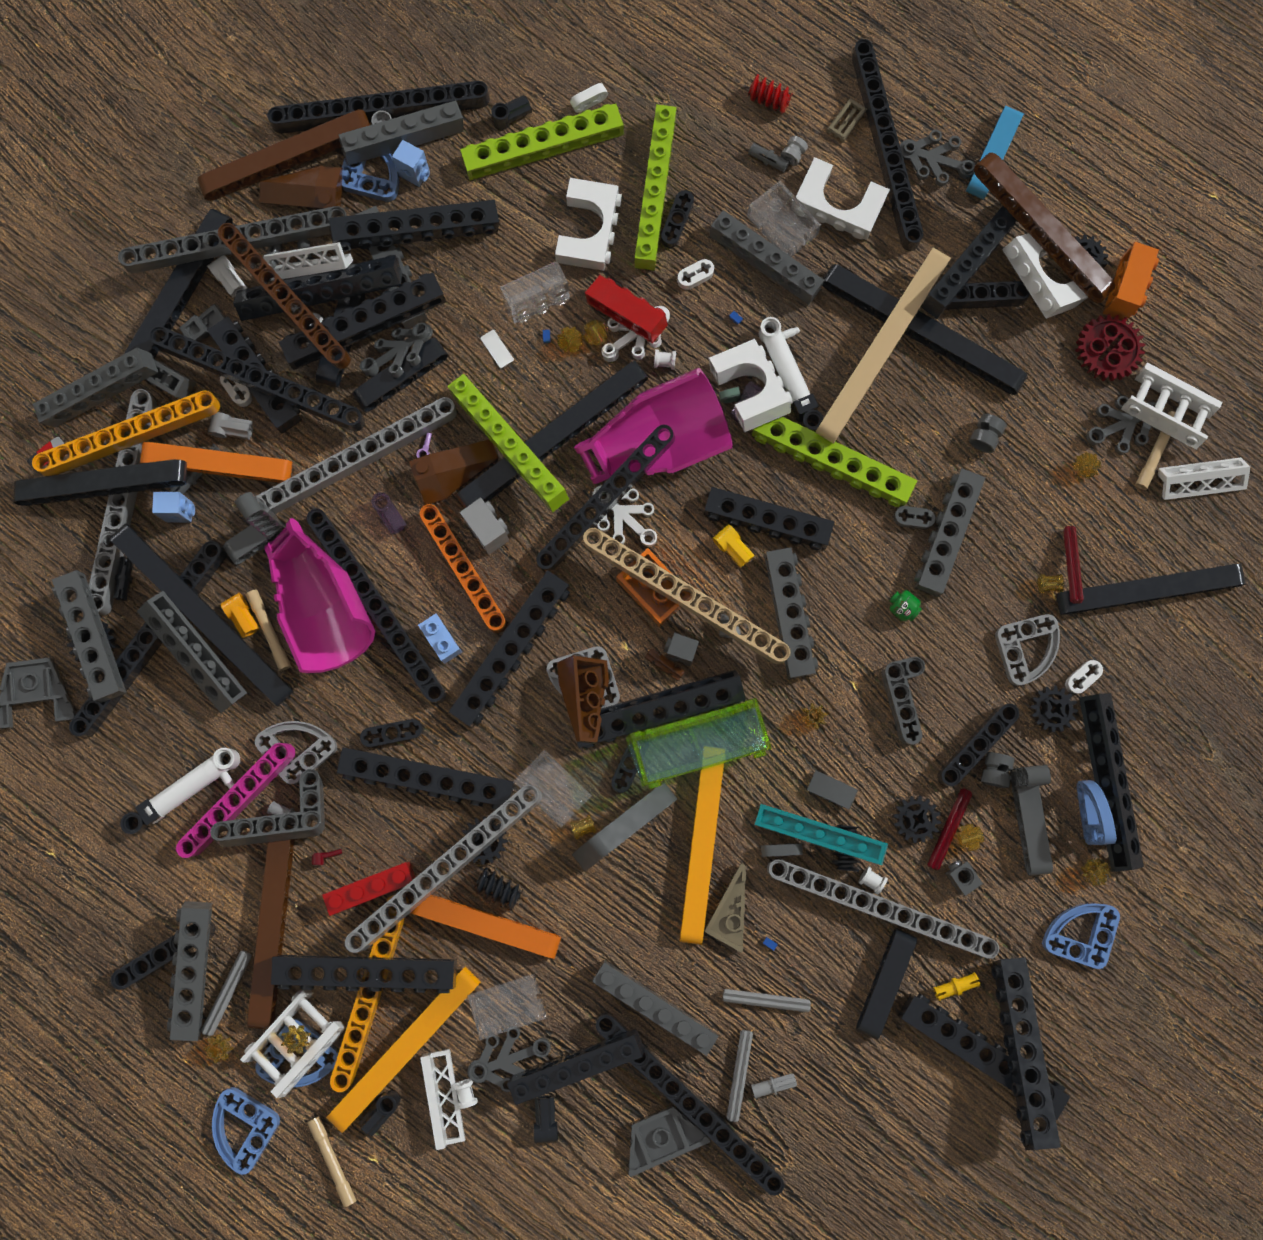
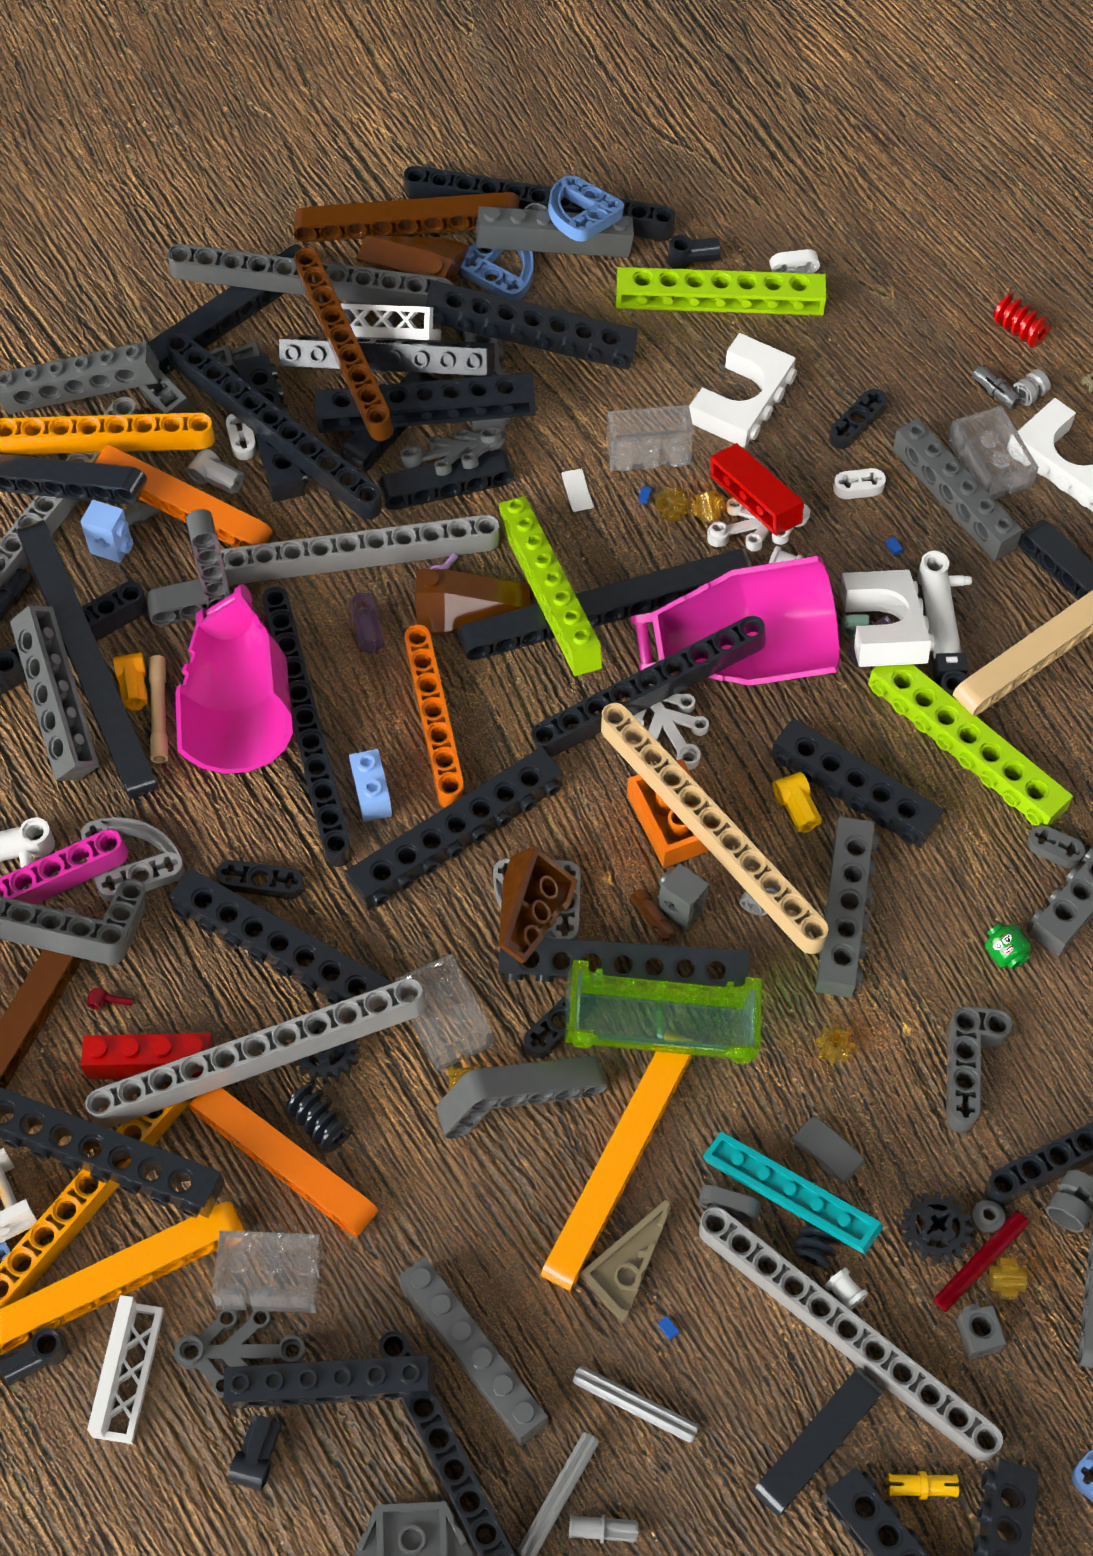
camera: 20 degrees right, 20 degrees down
white piece [207,255,247,298] -> none
light blue brick [392,140,430,187] -> none
white bush [453,1079,478,1109] -> none
light grey brick [460,498,510,555] -> none
lime brick [635,104,677,270] -> none
none -> medium blue beam [548,175,624,241]
none -> dark grey plate [971,1200,1005,1233]

